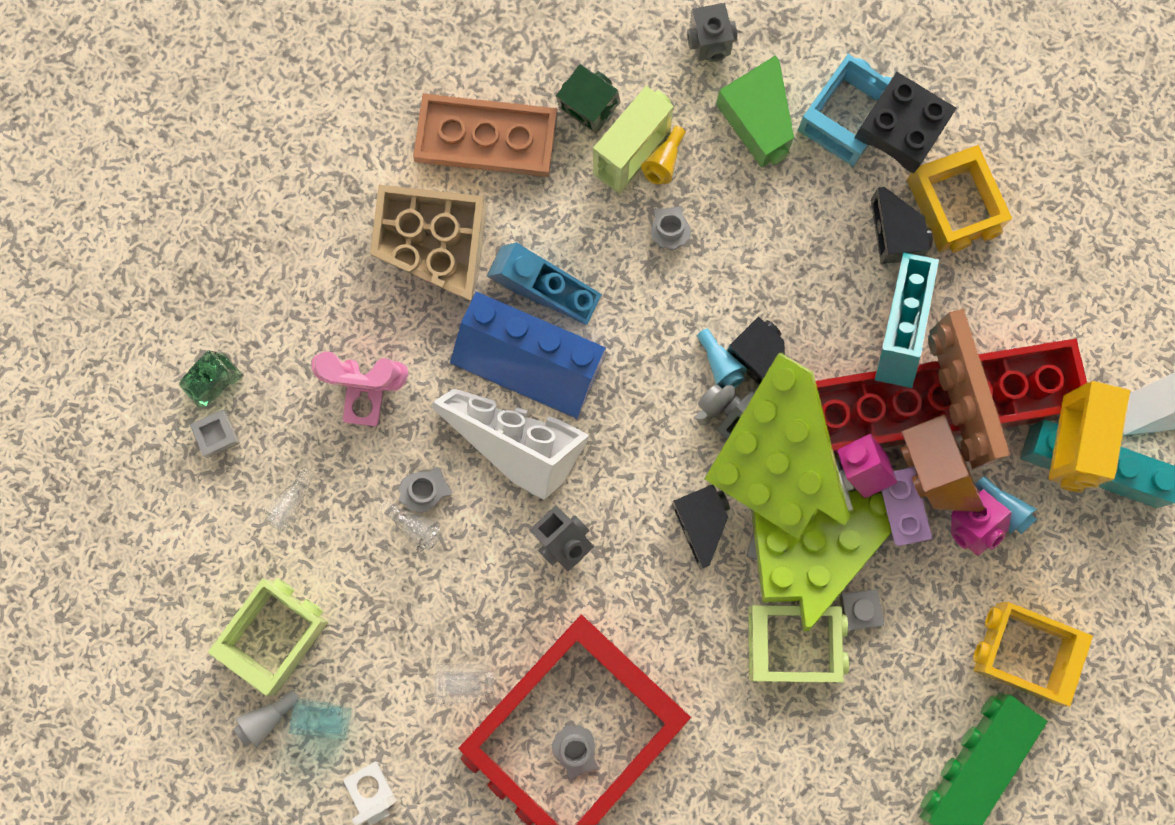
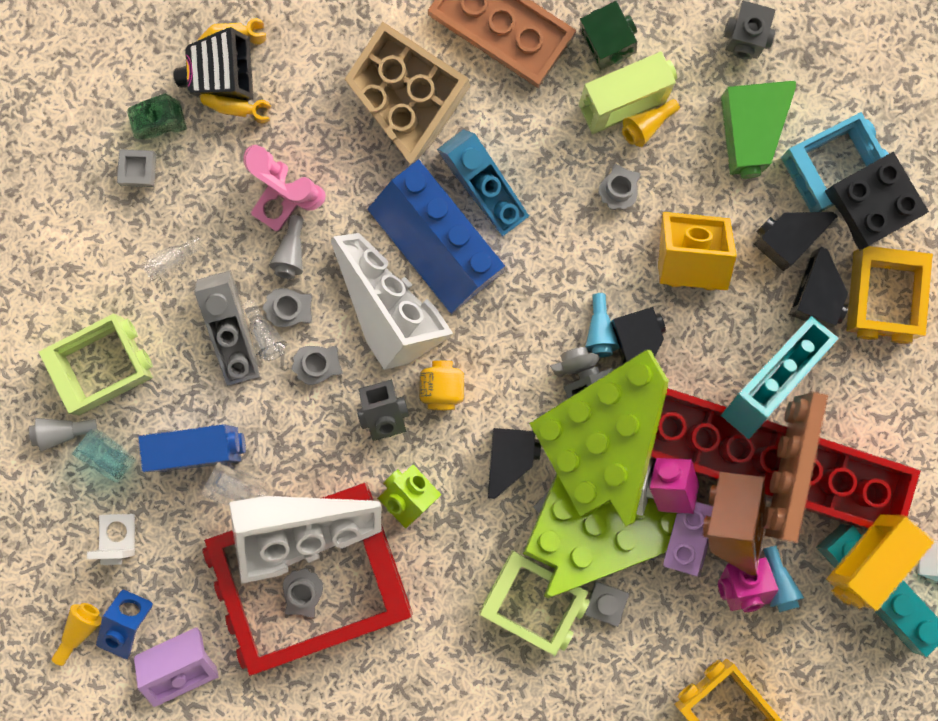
camera: 25 degrees right, 5 degrees up
none -> blue brick [138,424,246,472]
none -> torso [173,18,271,124]
none -> light grey slope [194,270,260,386]
none -> white wedge [229,496,381,583]
none -> light grey cone [269,215,304,279]
none -> light grey animal [291,345,343,385]
none -> lime brick [377,464,442,529]
none -> yellow head [419,360,464,410]
none -> yellow slope [658,212,737,291]
none -> black slope [754,212,838,271]

